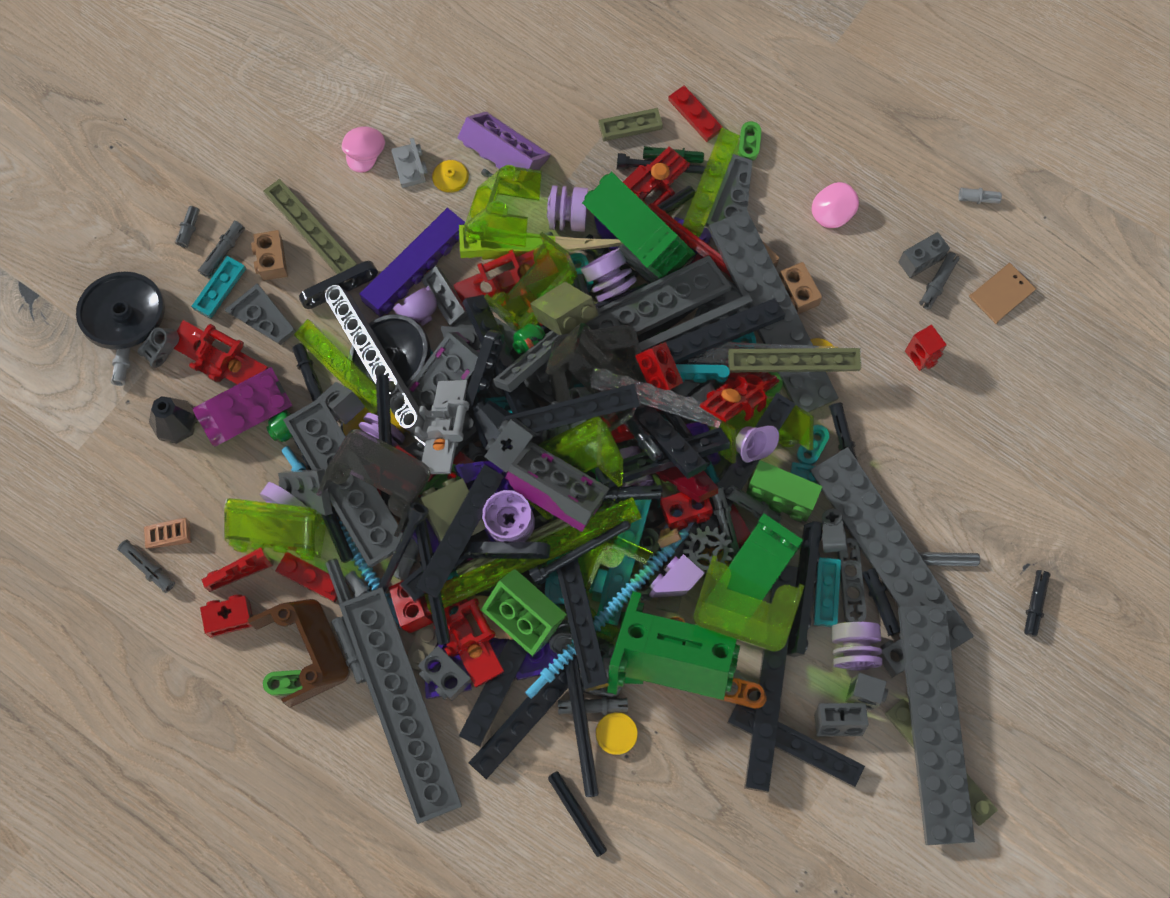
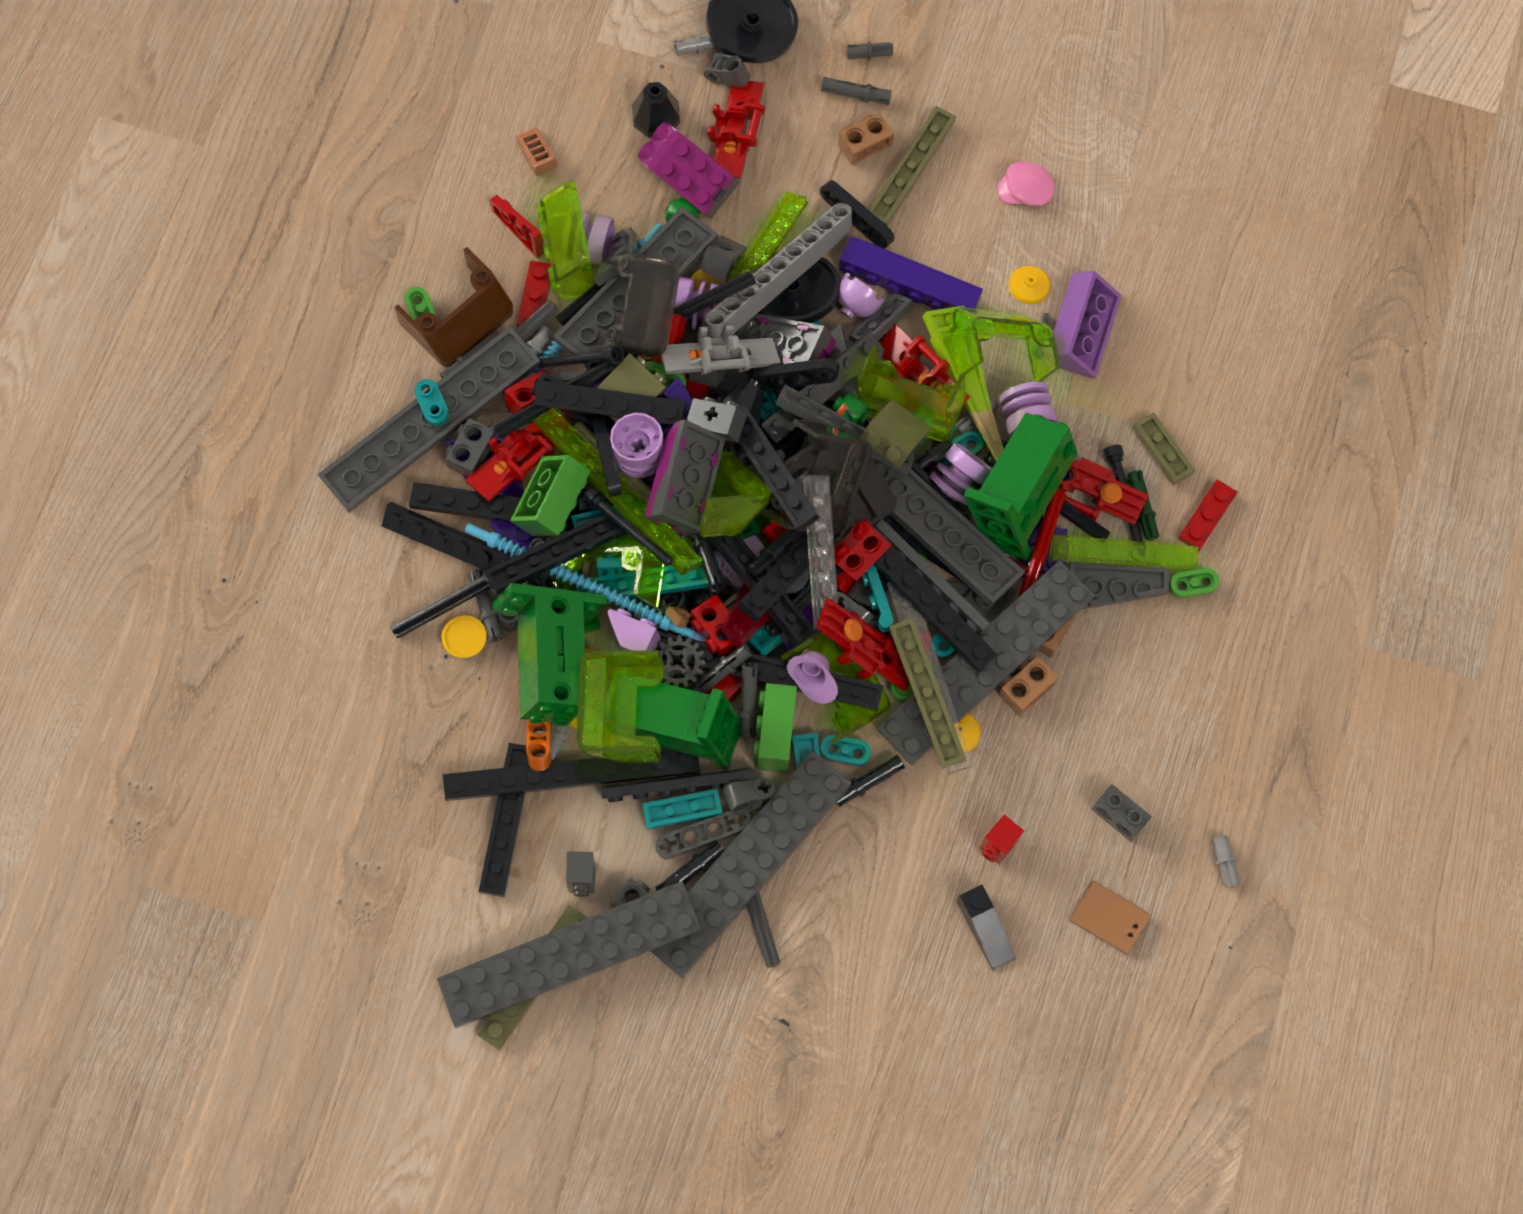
camera: 70 degrees right, 0 degrees up
dark grey pin [117,540,175,593] -> none
teal plate [191,256,246,319] -> none
red brick [200,594,253,638] -> none
dark grey wing [225,283,297,345] -> none
black axle [292,343,323,402] -> none
light grey bracket [391,138,428,188] -> none
black axle [548,771,607,857] -> none
bright pink piece [812,182,859,228] -> none
dark grey brick [814,703,869,736] -> none
lavender wheel [831,622,883,671] -> none
dark grey pin [919,252,960,310] -> none
black axle [1024,570,1051,637] -> none
none -> teal plate [414,379,449,426]
none -> slope [956,884,1016,970]

